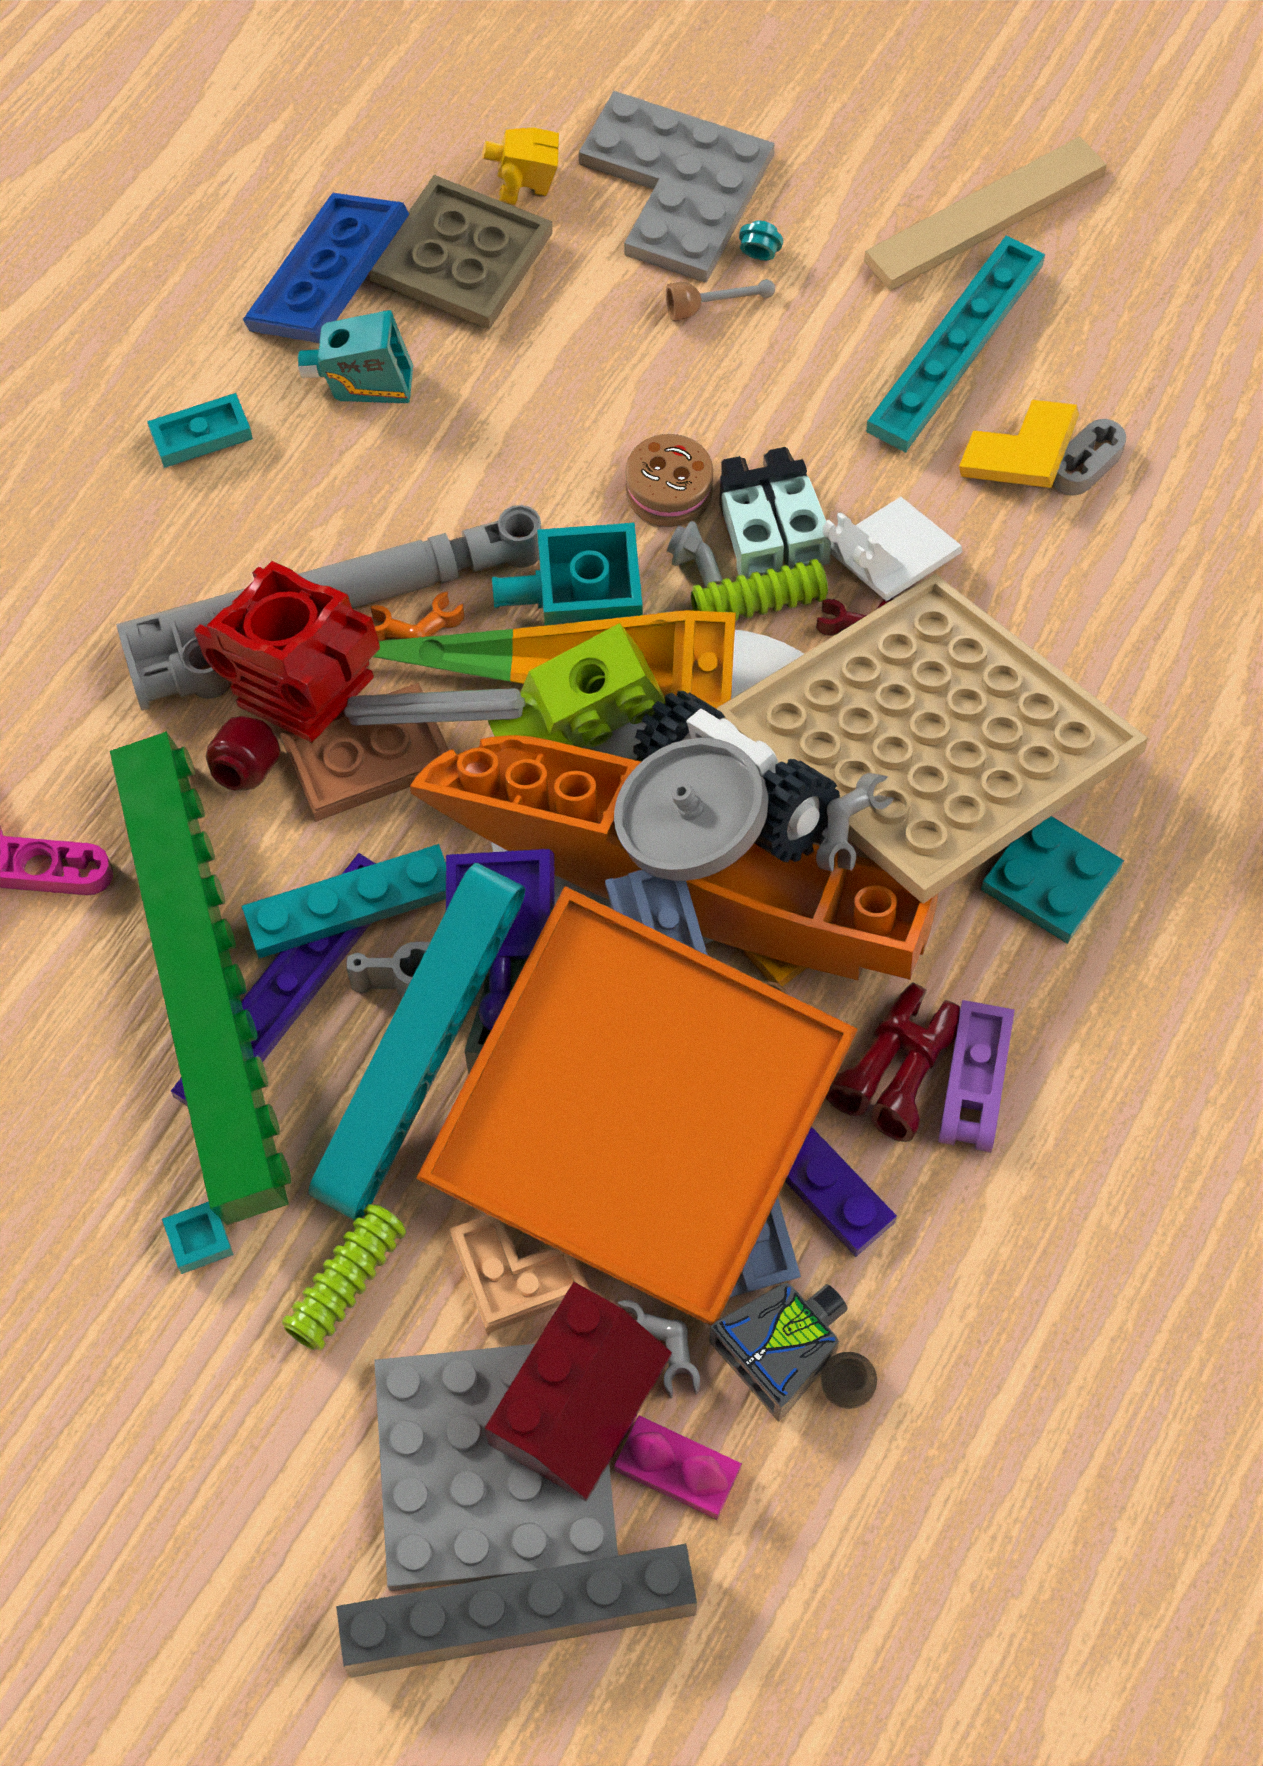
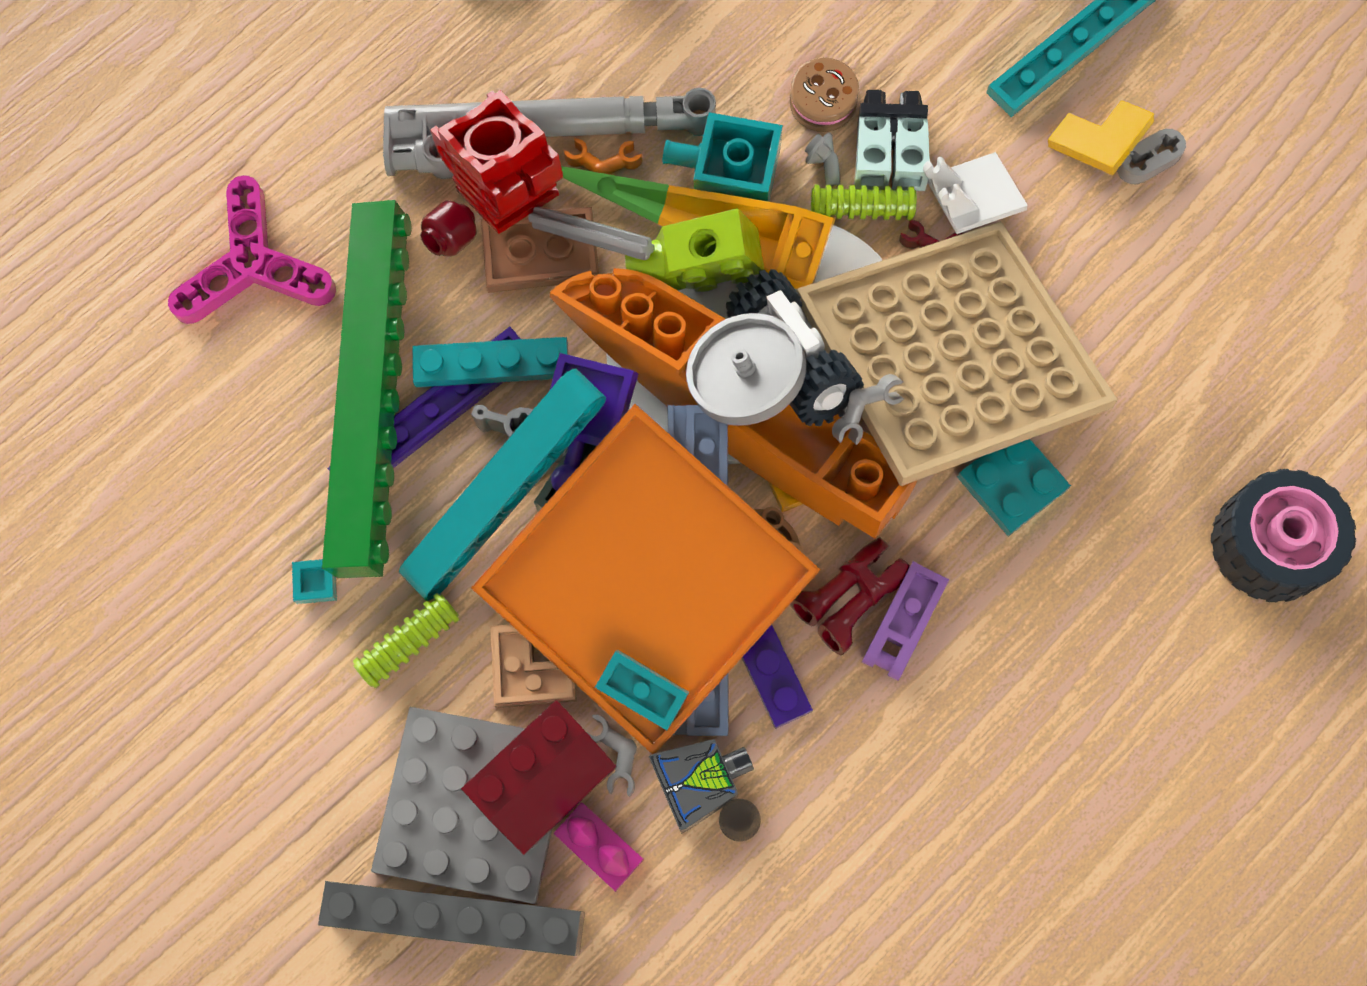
camera: 20 degrees right, 10 degrees up
none -> teal plate [595,650,690,730]

